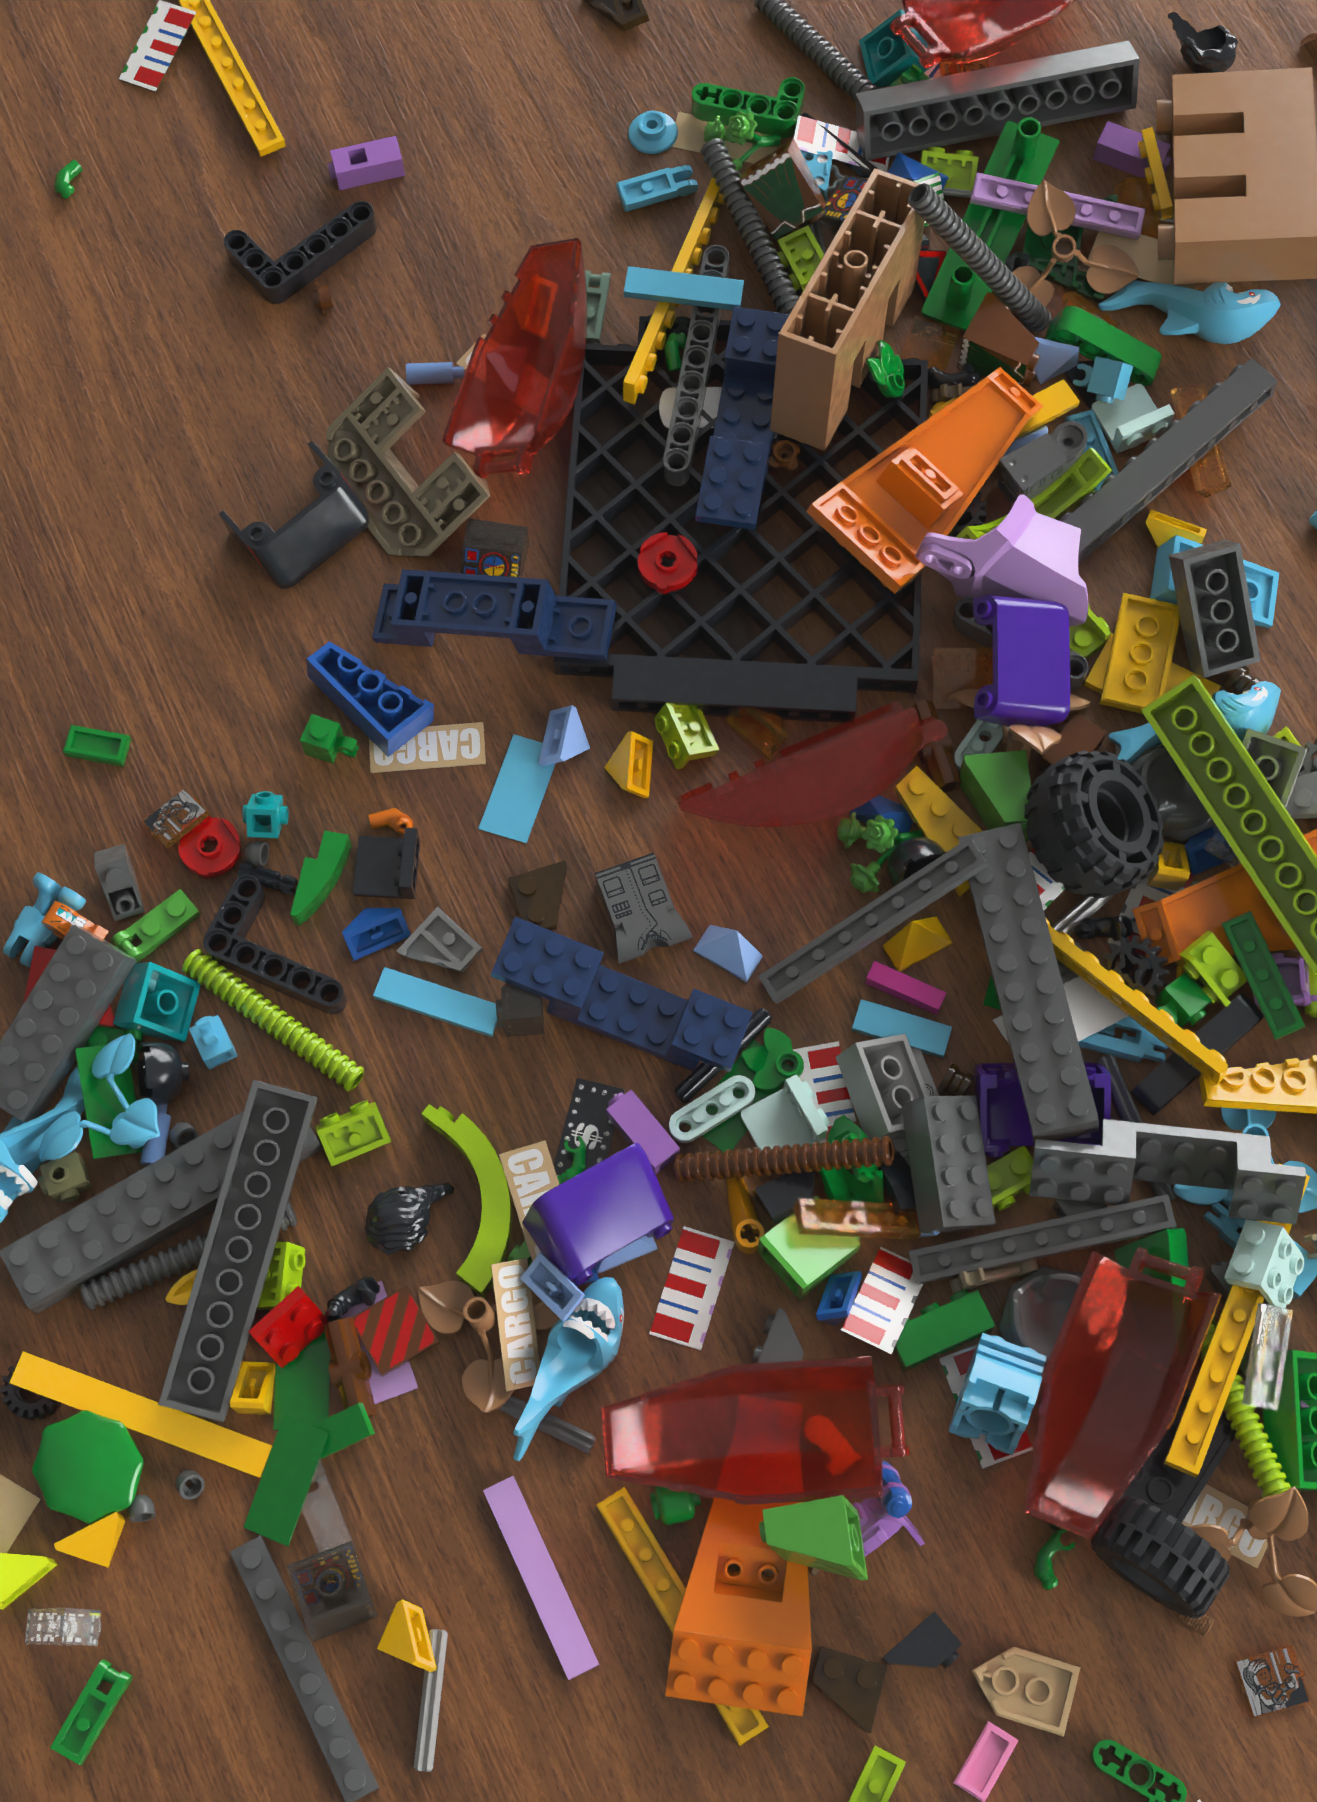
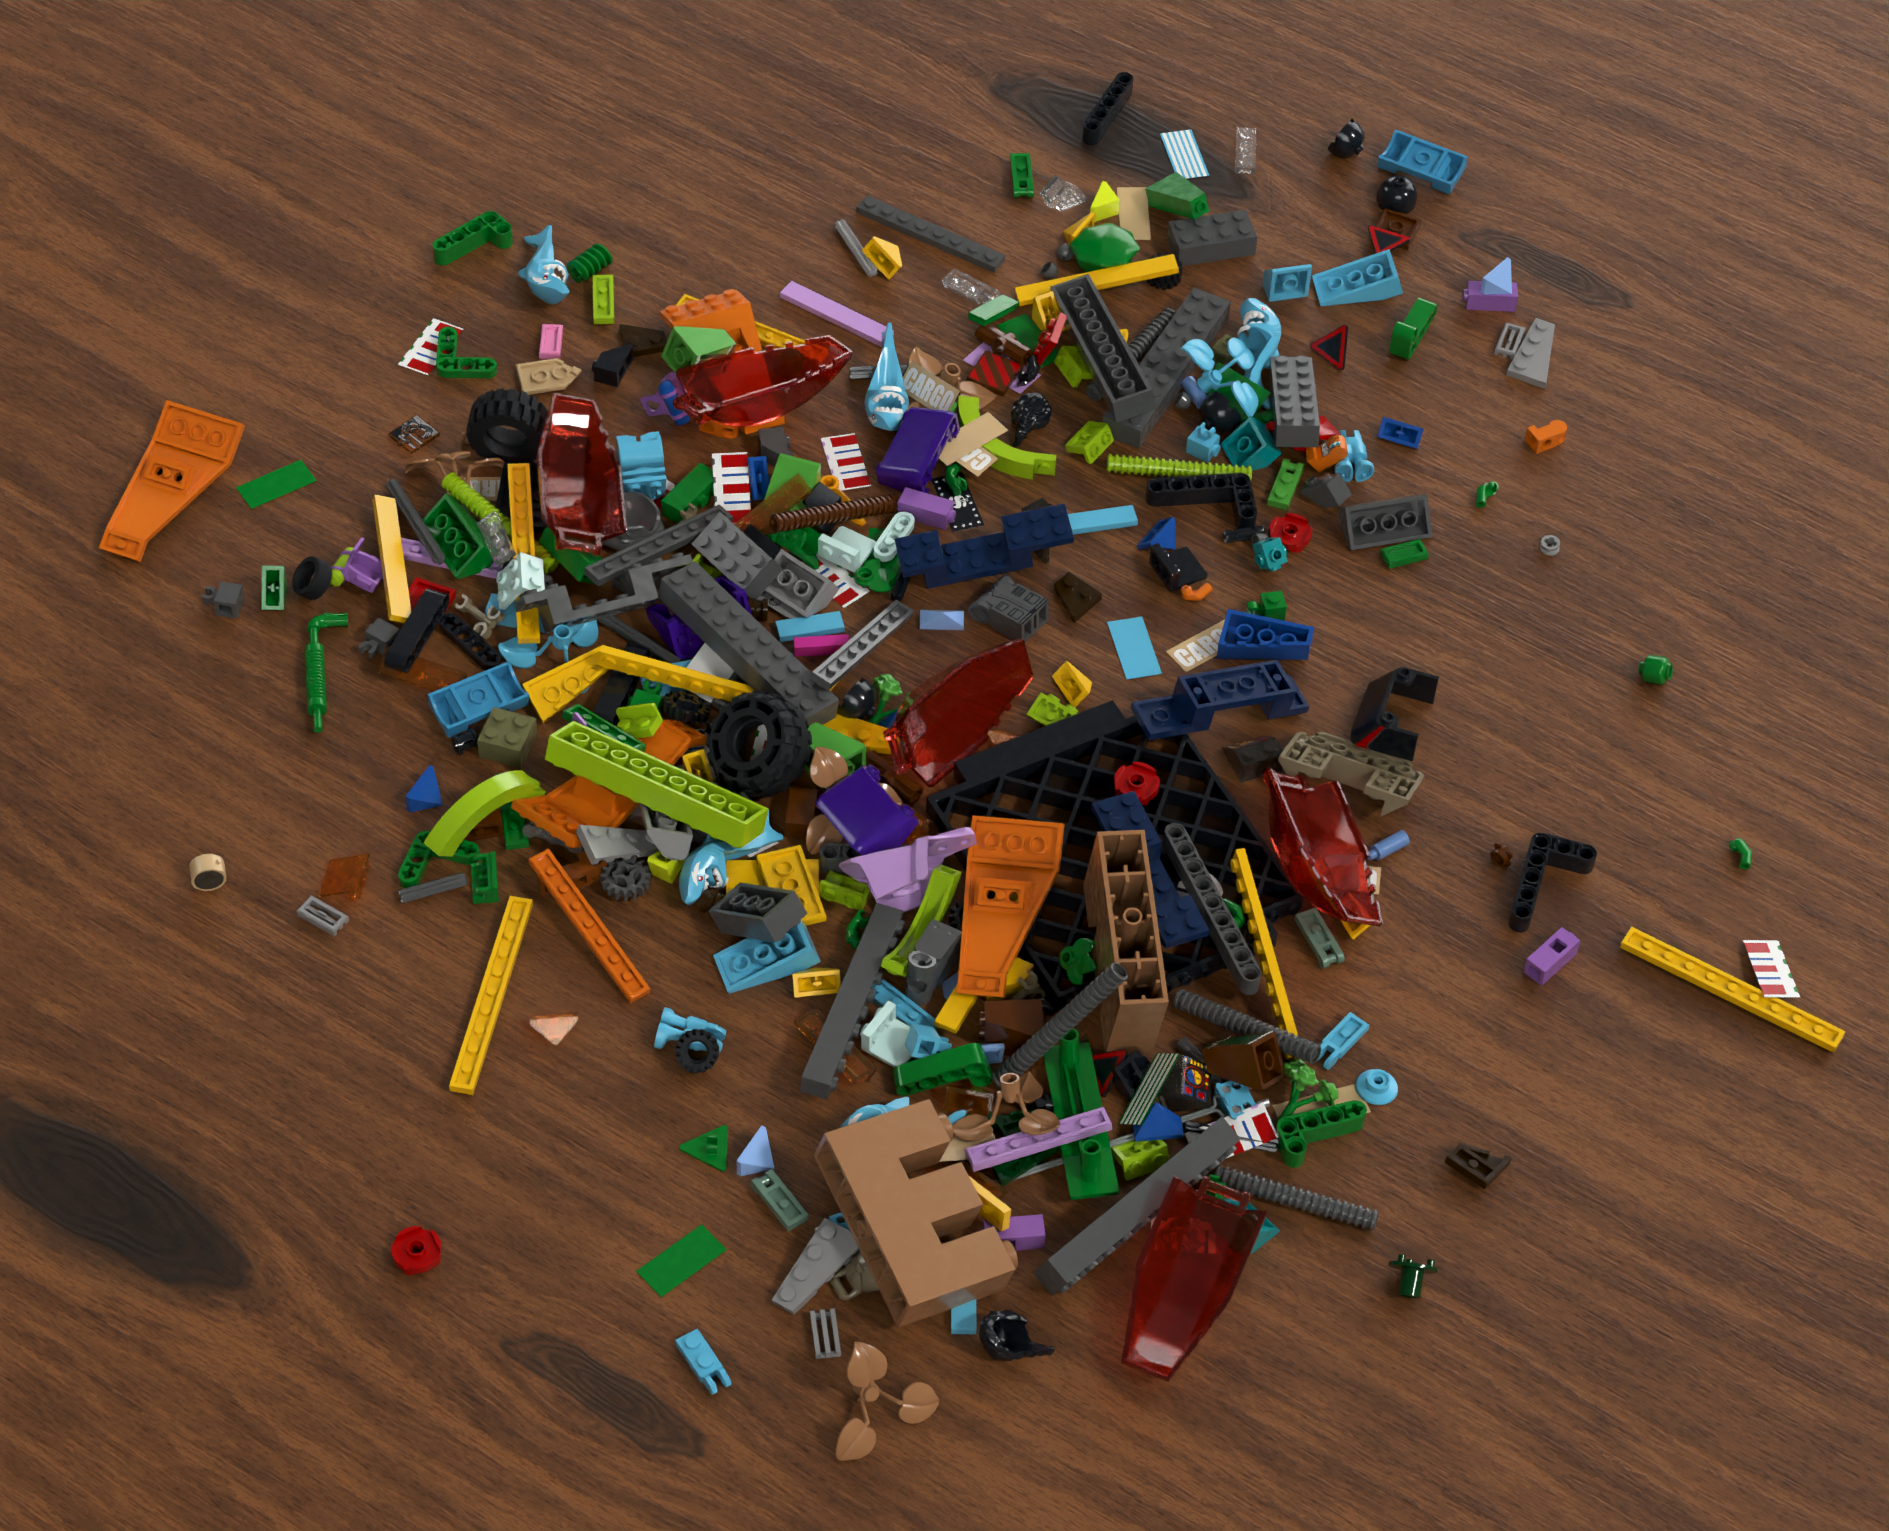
camera: 145 degrees right, 20 degrees down
piece [142,788,210,849] -> none
green sticker [243,1415,329,1547] -> none
clear smoke slope [287,1541,378,1642] -> none
green slope [290,830,352,926] -> none
light grey wing [397,907,484,973] -> none
light blue slope [520,1253,585,1321] -> none
light blue slope [538,705,590,767] -> none
medium azure tile [624,266,744,310] -> none
lime bracket [776,225,824,294] -> none
none -> green piece [845,909,870,949]
none -> tan sticker [939,412,1008,466]
none -> dark grey slope [1338,494,1433,550]

